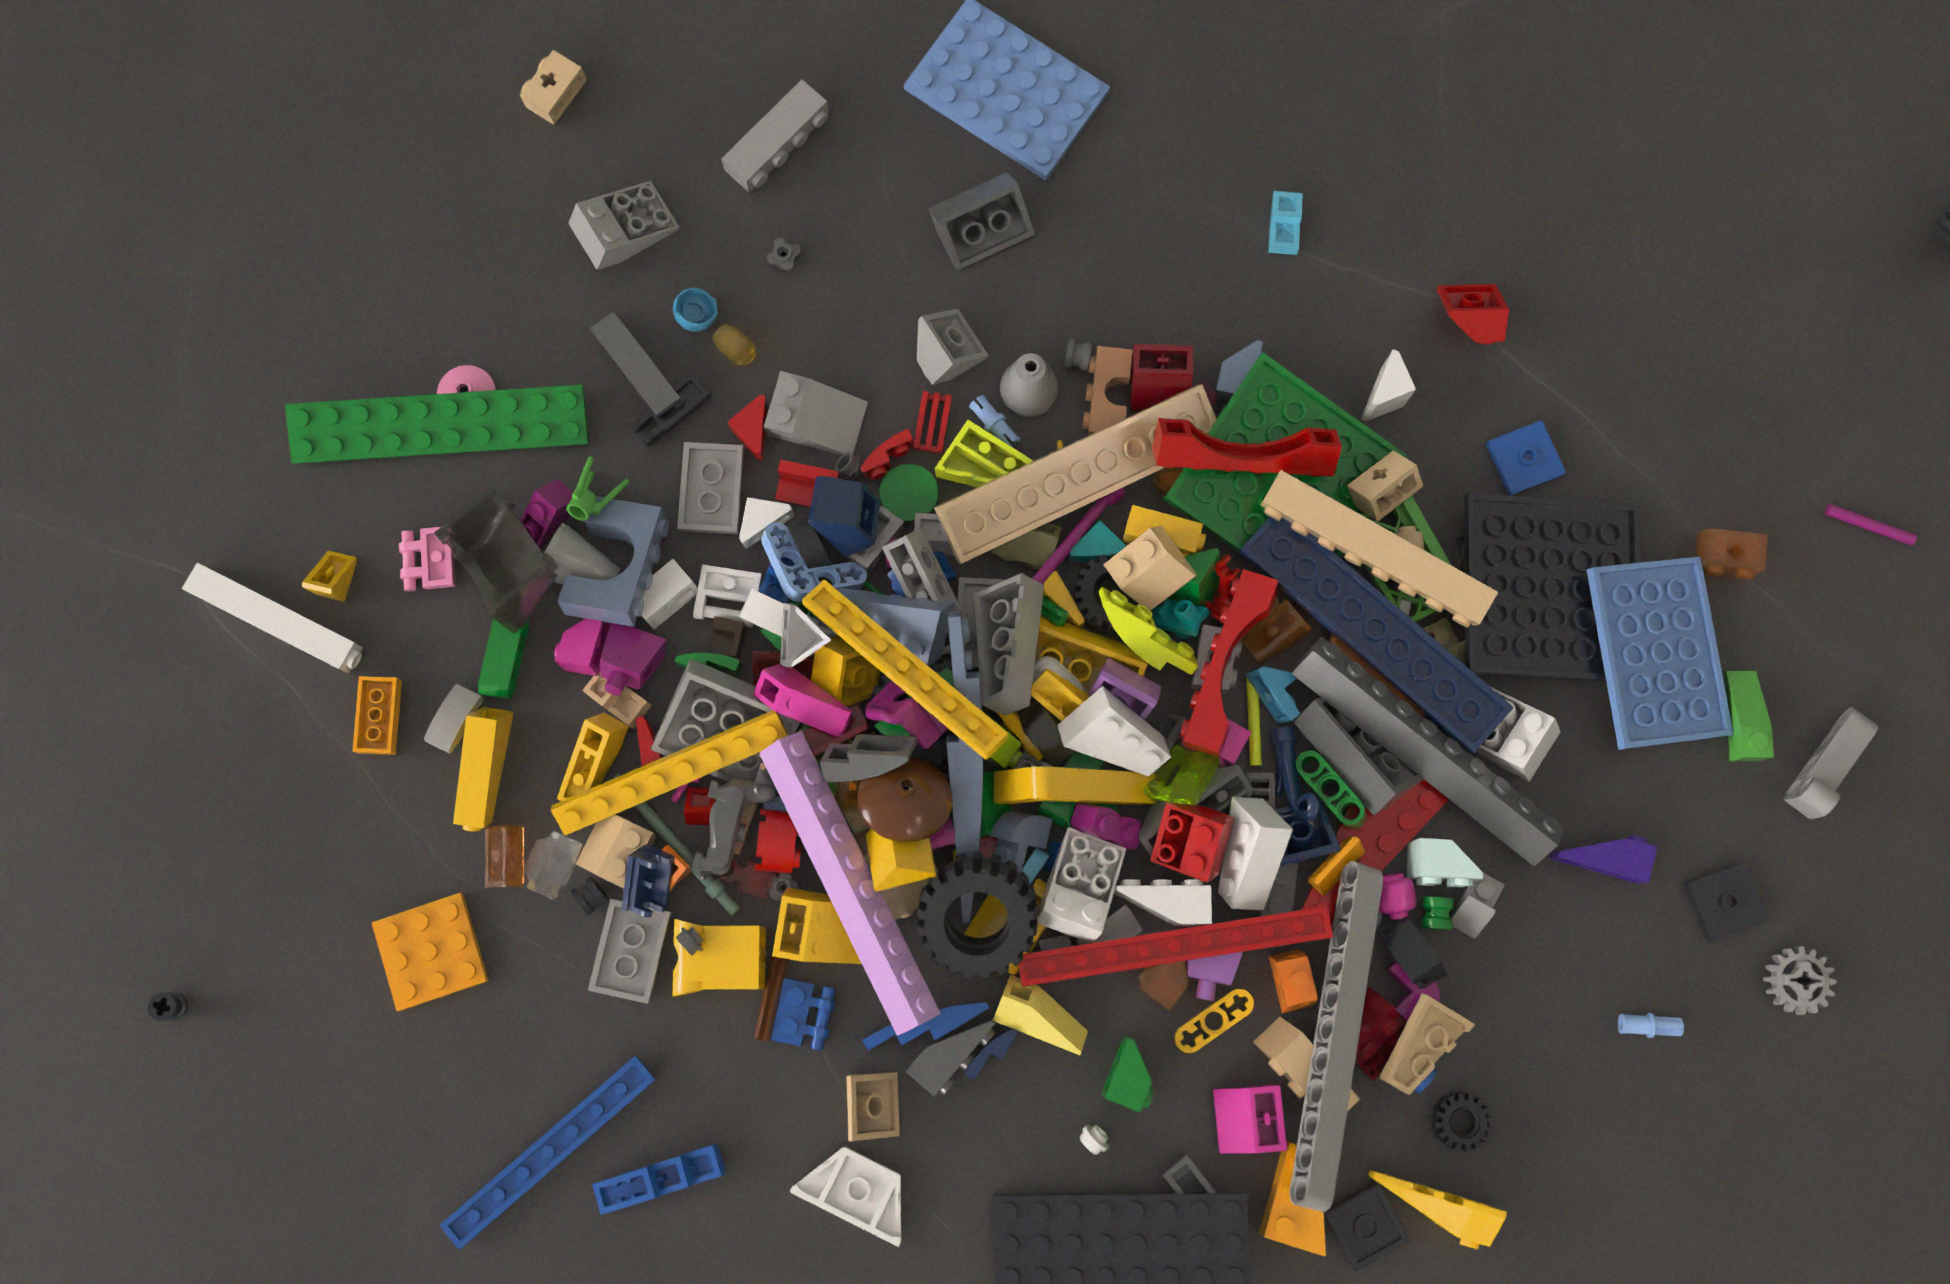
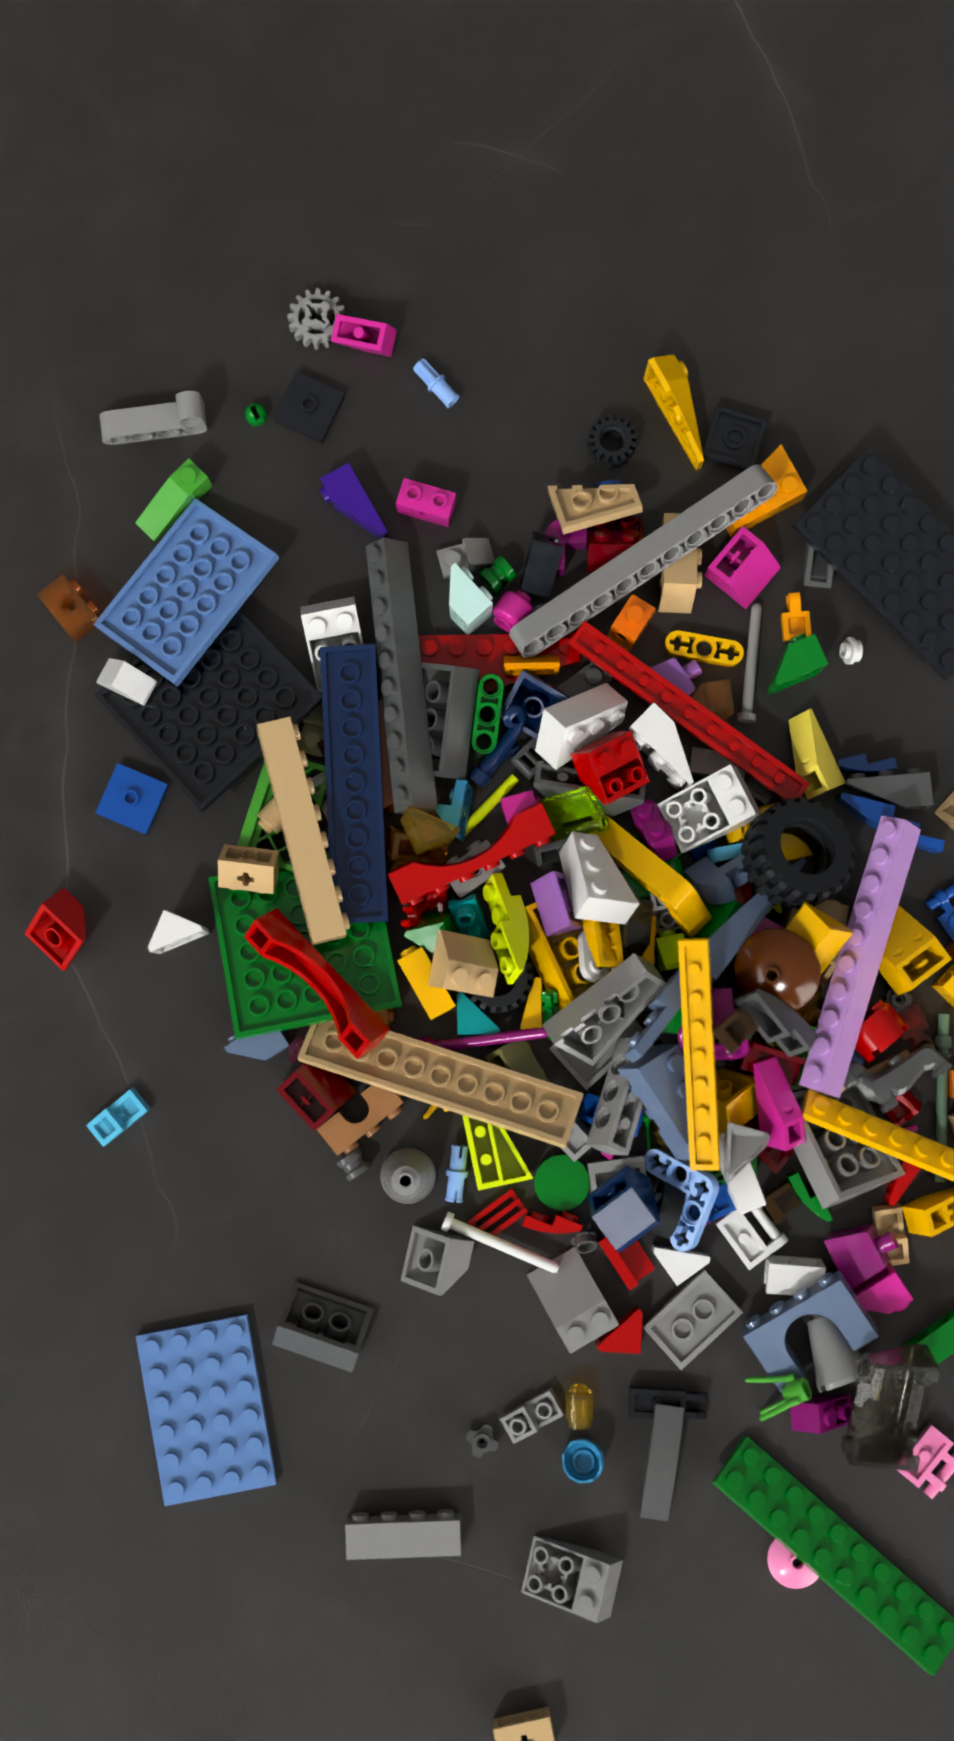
camera: 135 degrees left, 5 degrees up
none -> white slope [96,658,157,706]
none -> green hinge [245,402,267,426]
none -> dark pink slope [331,314,397,357]
none -> dark pink brick [396,478,457,528]
none -> clear yellow slope [400,806,460,855]
none -> white bar [440,1211,560,1273]
none -> light grey slope [500,1387,565,1444]
none -> dark brown panel [712,1005,759,1054]
none -> light grey bar [736,603,762,723]
none -> light orange plate [780,592,812,642]

